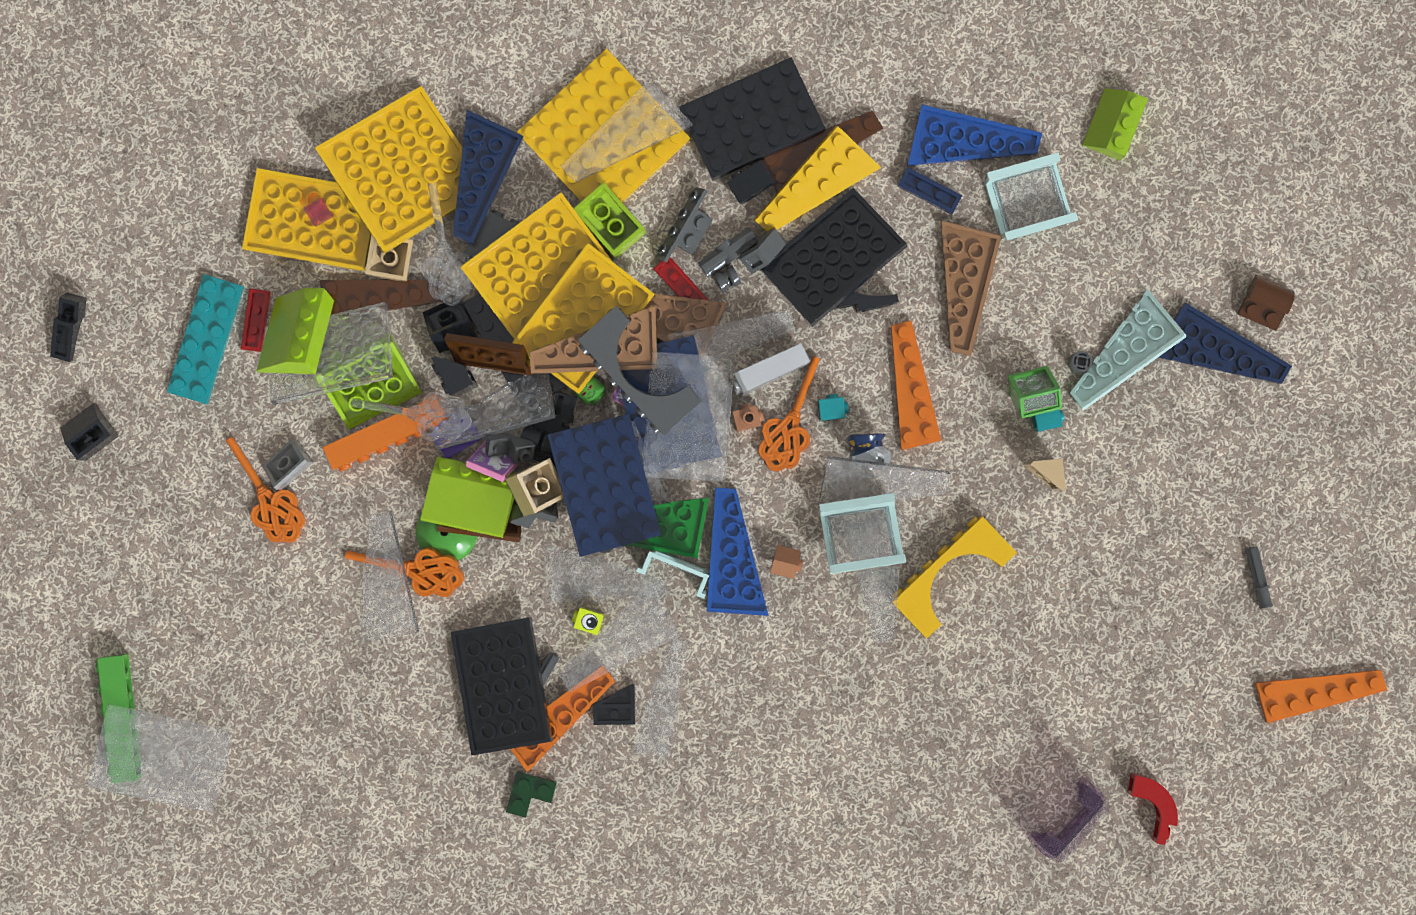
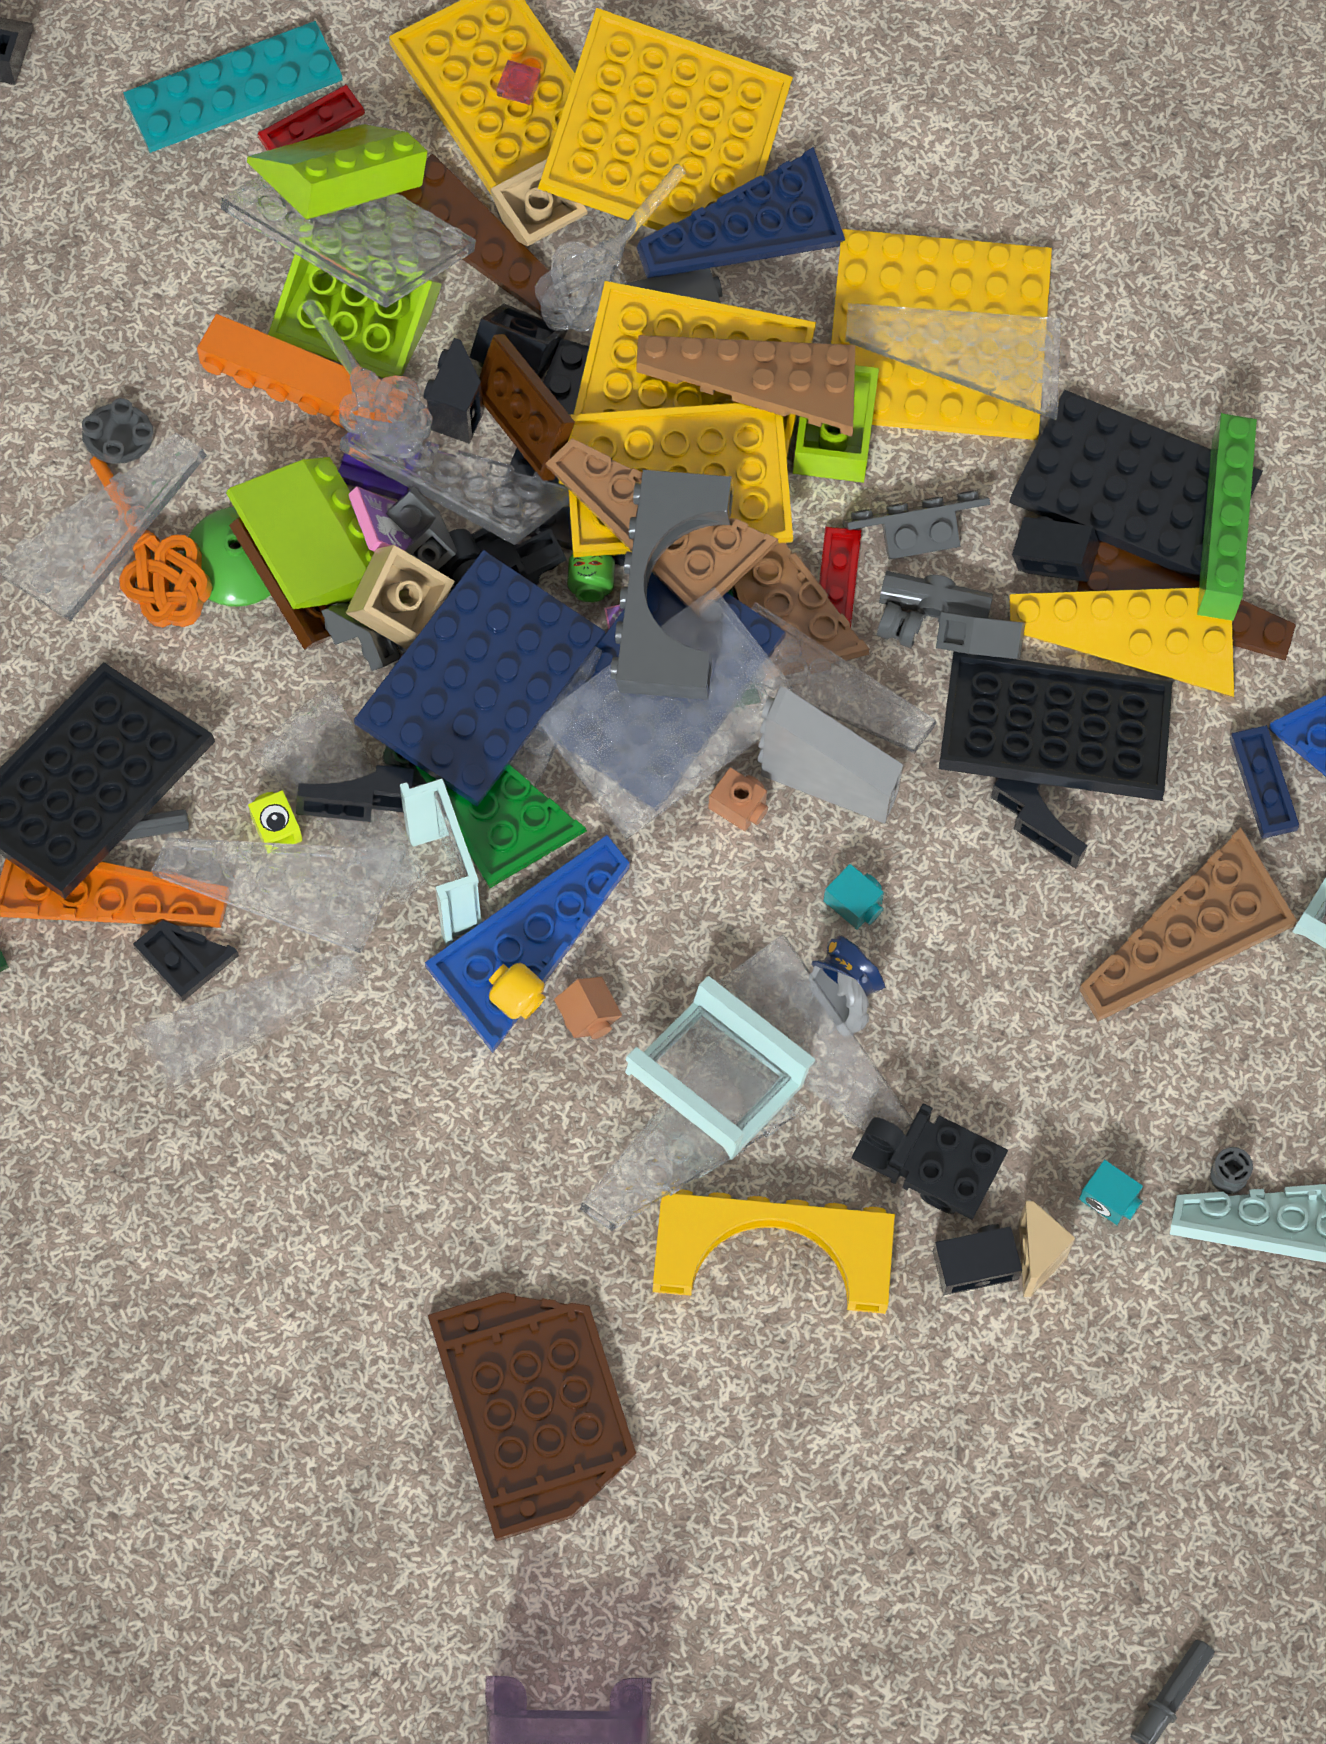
camera: 45 degrees right, 20 degrees down
orange piece [226,437,306,543] -> none
light grey slope [262,439,314,490] -> none
orange piece [758,356,820,471] -> none
orange wing [891,321,941,450] -> none
piece [1007,366,1062,418] -> none
none -> dark grey dish [82,398,154,464]
none -> black slope [296,764,414,822]
none -> reddish brown plate [428,1292,636,1542]
none -> yellow head [489,963,546,1020]
none -> medium nougat wing [636,335,855,437]
none -> black plate [851,1104,1008,1220]
none -> black brick [932,1224,1022,1296]
none -> bright green brick [1197,413,1257,621]

